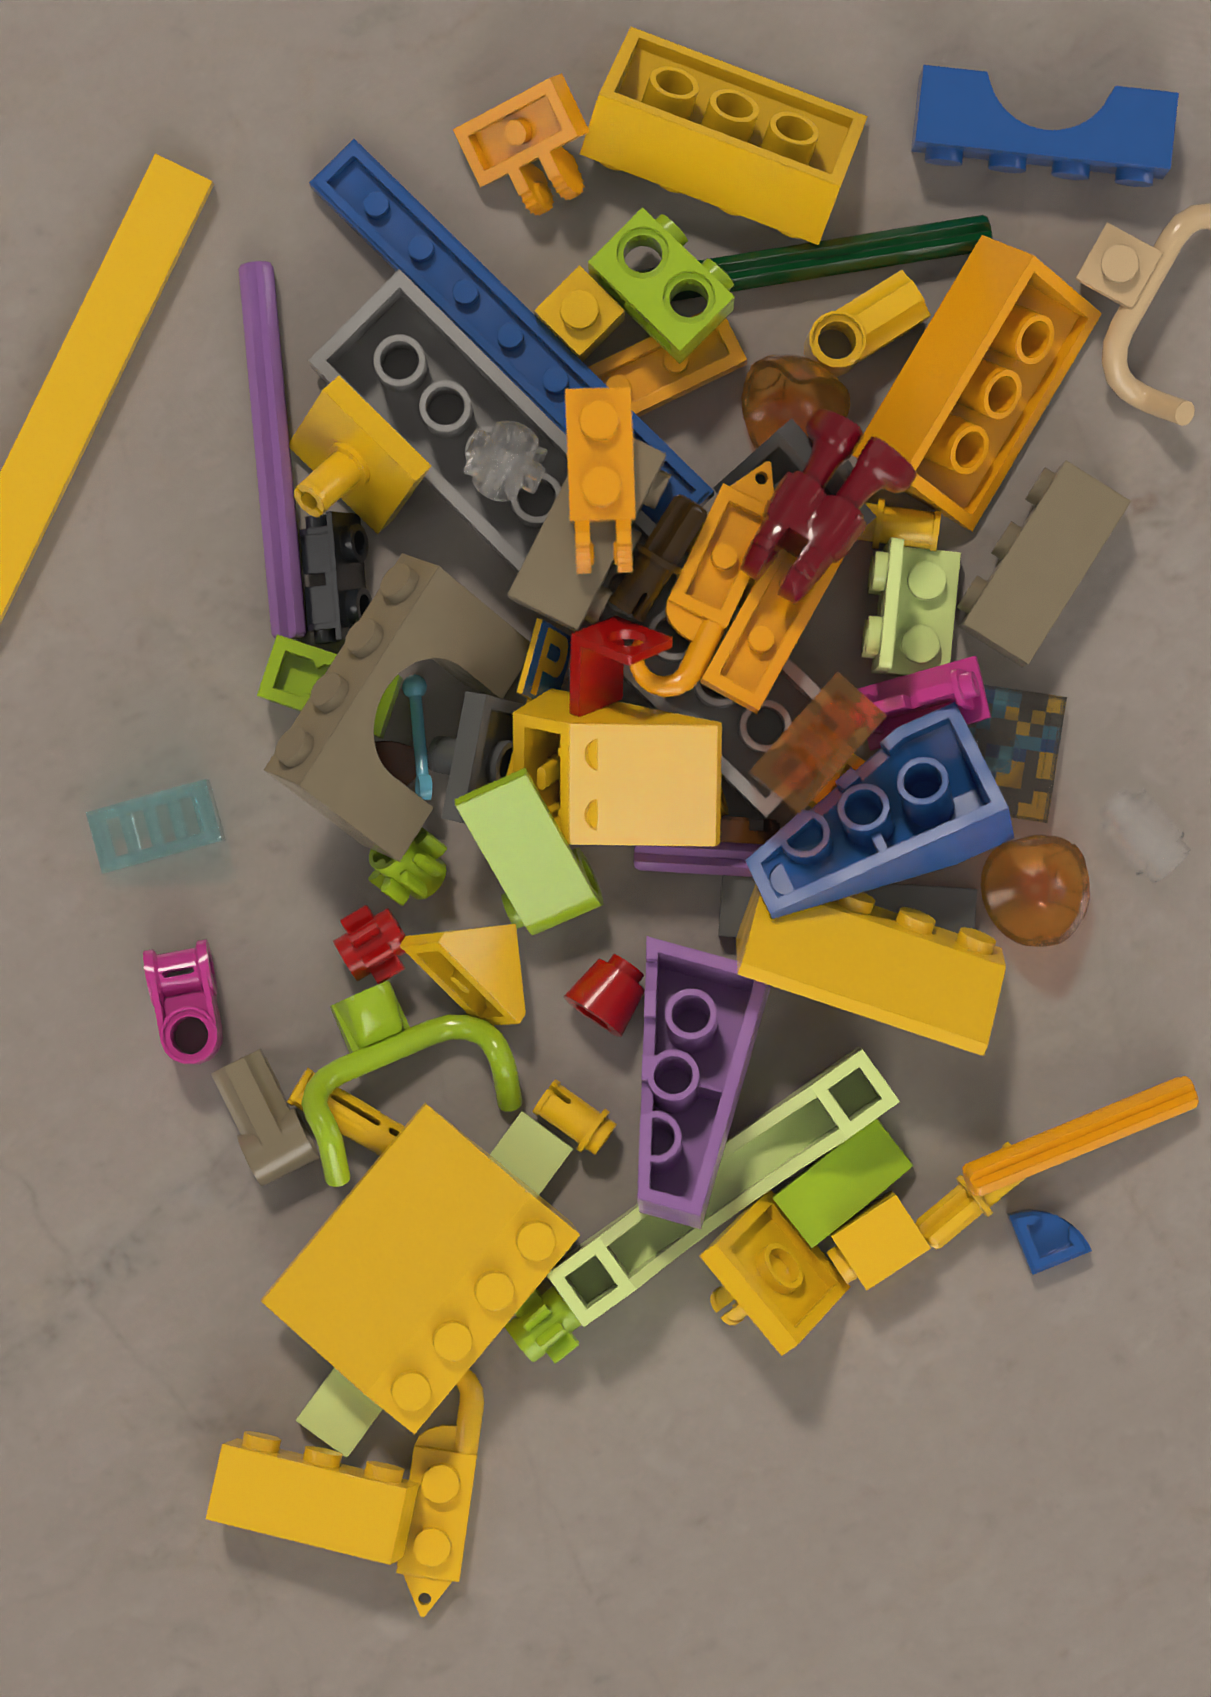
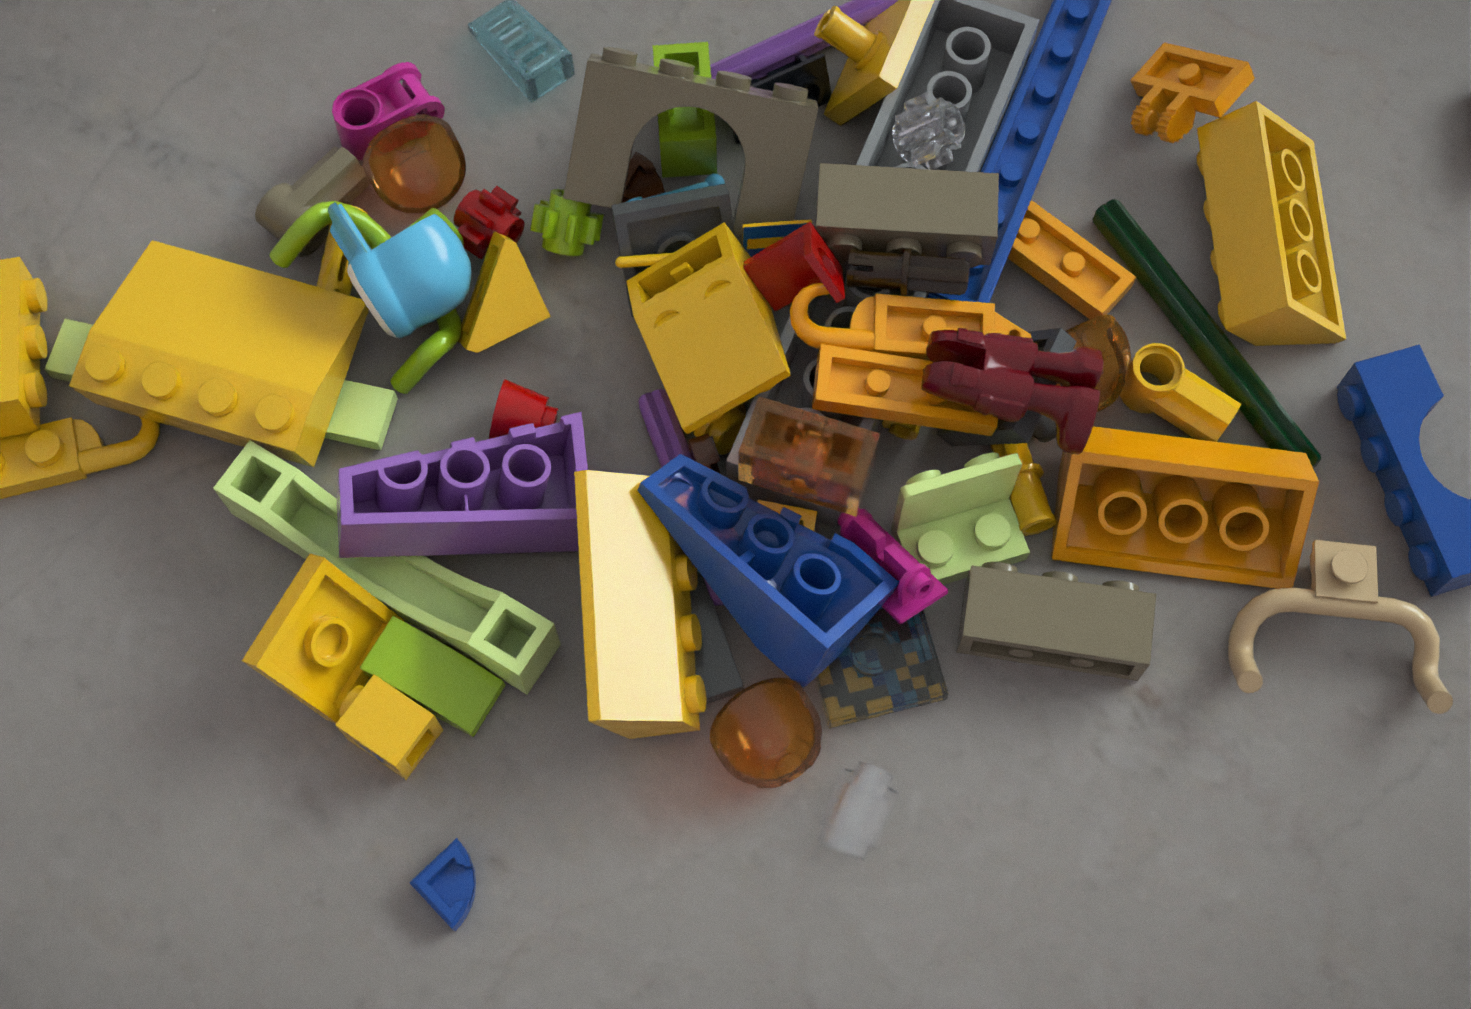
camera: 65 degrees right, 20 degrees down
lime door [454,768,604,936] -> none
lime gear [504,1285,582,1364] -> none
yellow pin [532,1079,617,1155] -> none
yellow brick [534,265,625,362] -> none
light orange hinge [565,387,636,574] -> none
lime brick [588,207,735,364] -> none
yellow axle [915,1141,1030,1249] -> none
light orange axle [962,1076,1199,1196] -> none
none -> medium azure piece [328,202,472,339]
none -> clear orange helmet [363,114,466,214]

